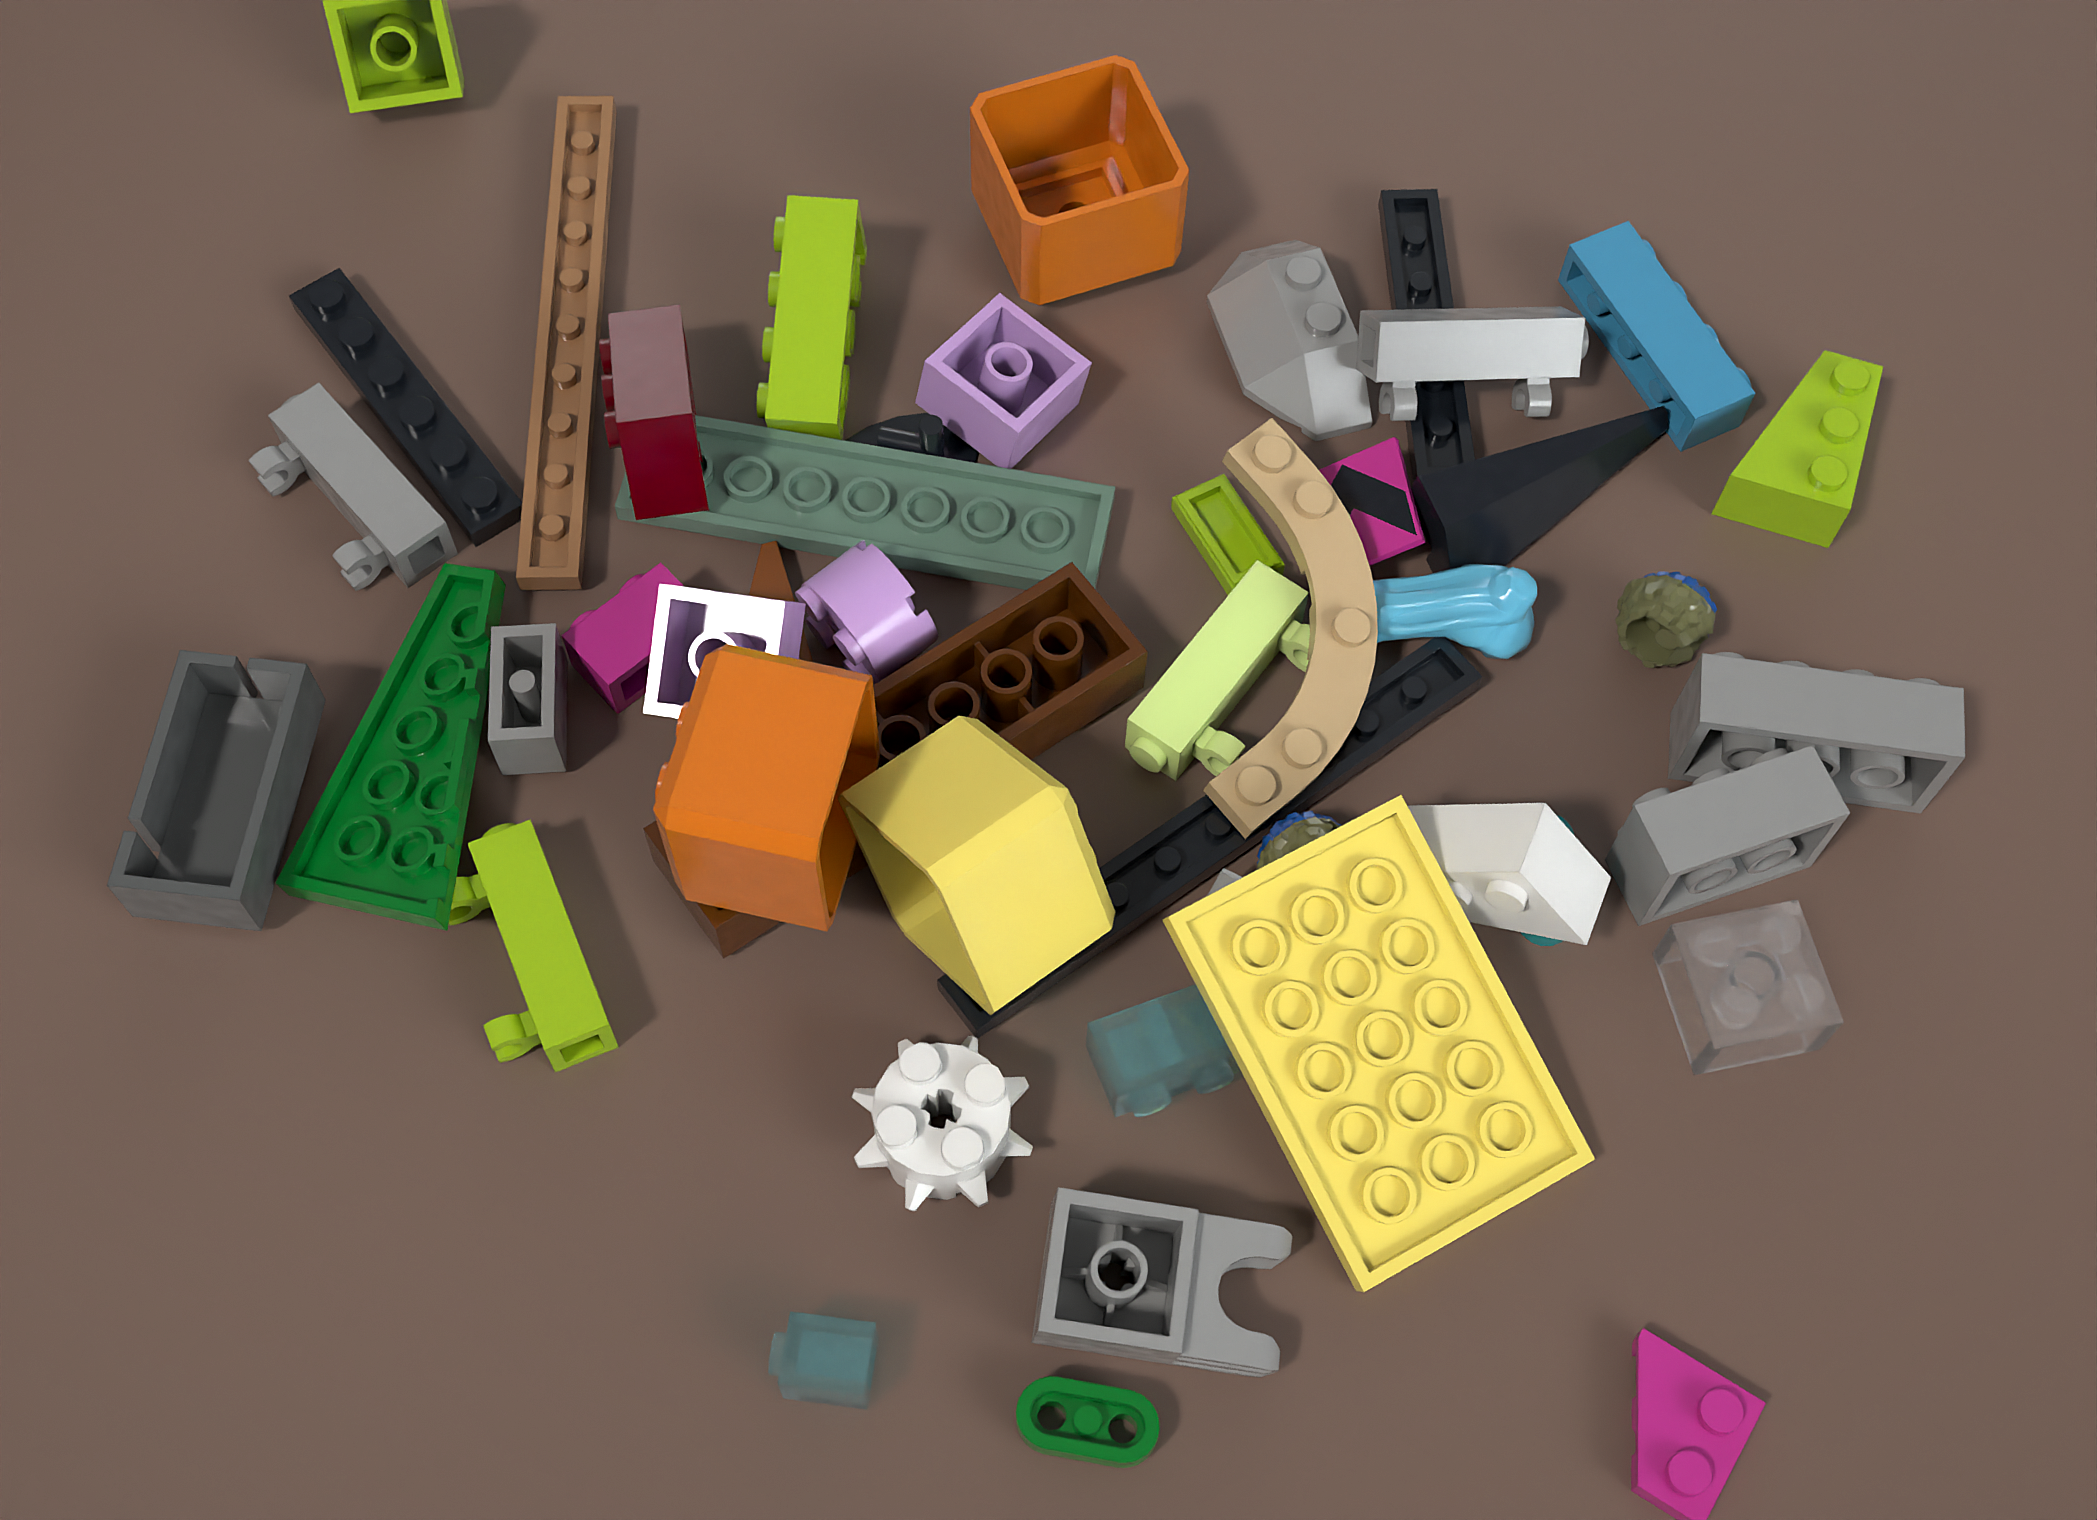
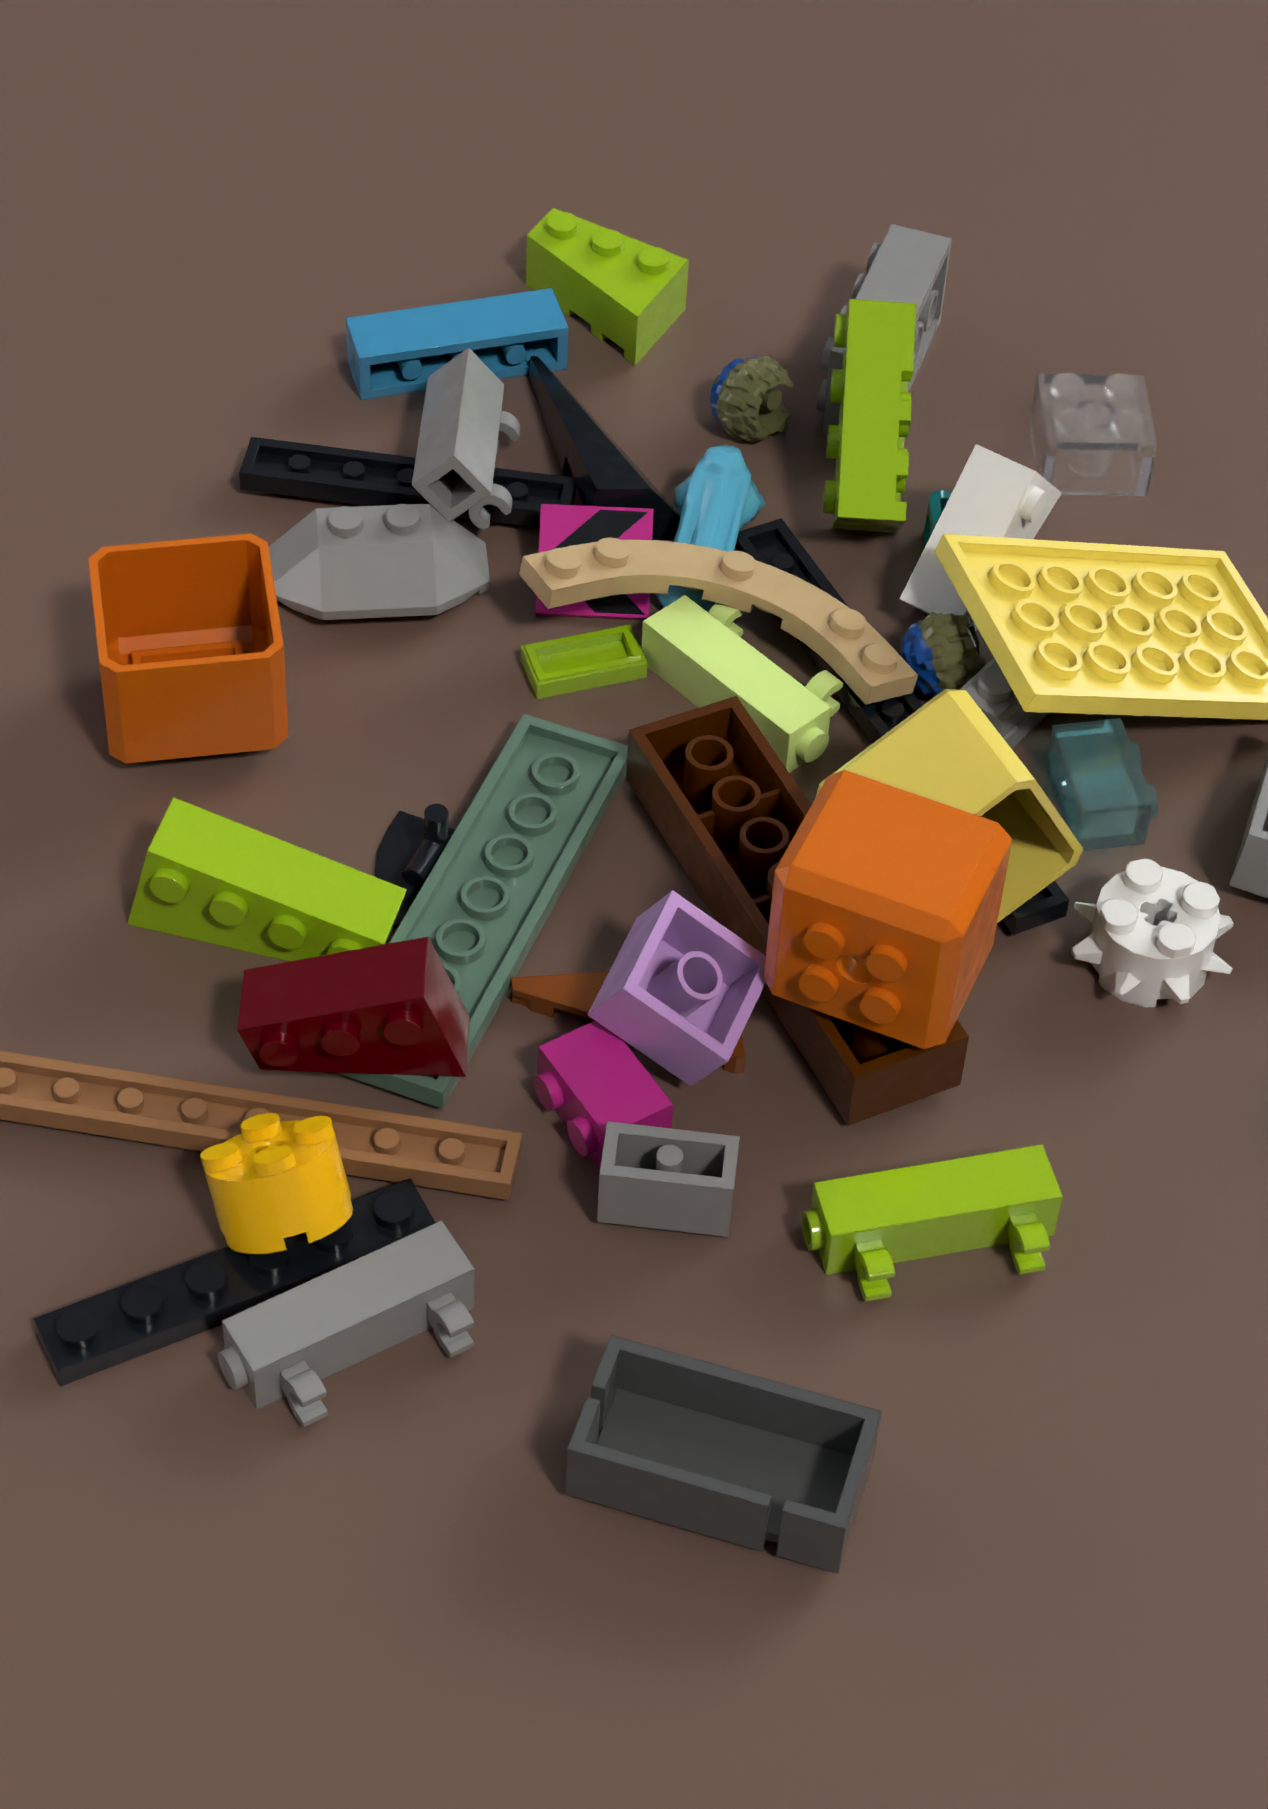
camera: 80 degrees left, 15 degrees down
green wing [275,563,506,931] -> none
lavender brick [795,540,938,685] -> none
lavender brick [915,293,1092,469] -> none
light grey brick [1605,745,1850,926] -> none
none -> yellow brick [200,1113,353,1254]
none -> lime wedge [823,299,916,532]

